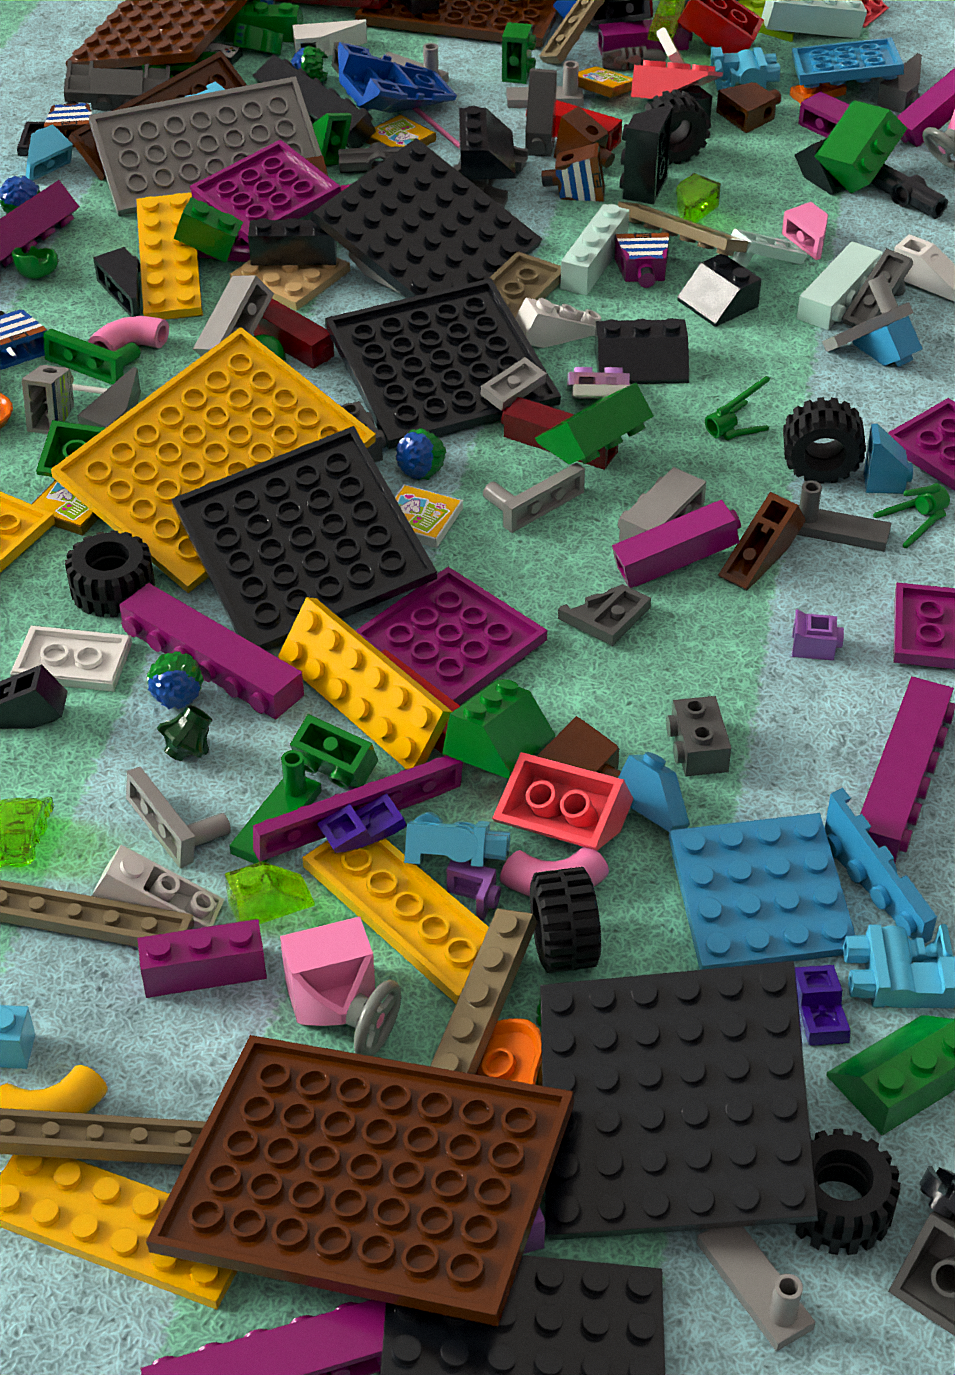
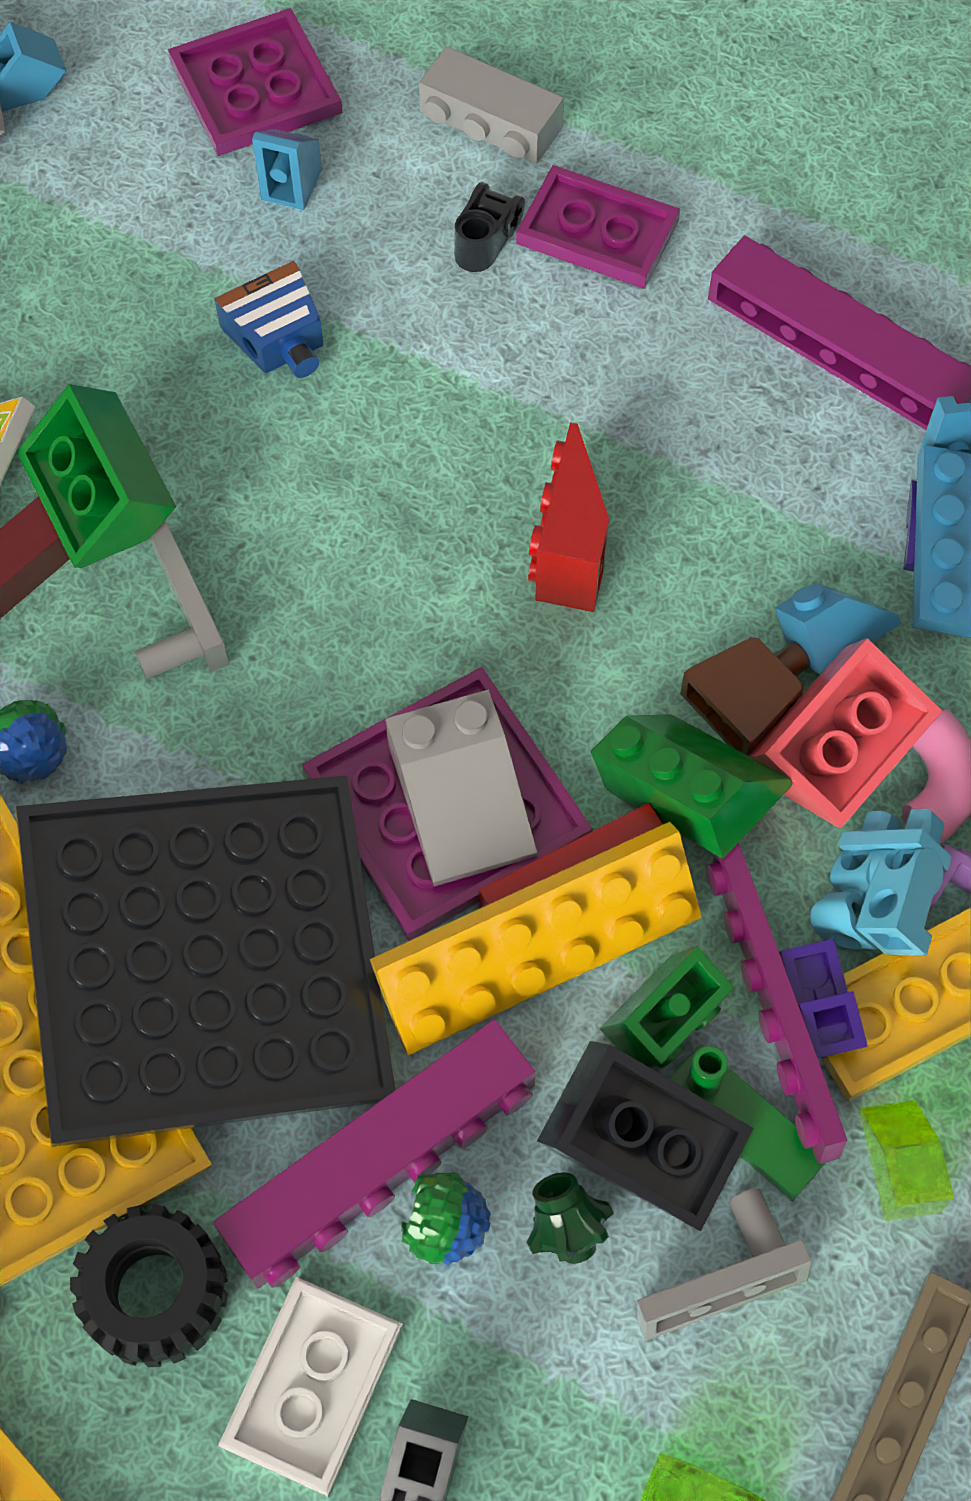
camera: 75 degrees left, 20 degrees up
white slope [92,845,225,928] -> none
tile [395,484,463,548] -> none
dark grey wing [558,584,651,646] -> none
magenta brick [612,499,741,588] -> none
light grey brick [618,467,707,542] -> none
dark grey brick [666,696,731,776] -> none
green plant [705,376,770,441] -> none
reddish brown slope [718,492,806,591] -> none
black tyre [783,397,866,483] -> none
medium lavender window [792,609,844,660] -> none
dark grey piece [797,481,892,552] -> none
green plant [873,483,950,548] -> none
none -> torso [214,261,323,378]
none -> light grey slope [385,690,537,886]
none -> black piece [454,181,525,272]
none -> red slope [528,422,609,612]
none -> black slope [537,1041,754,1231]

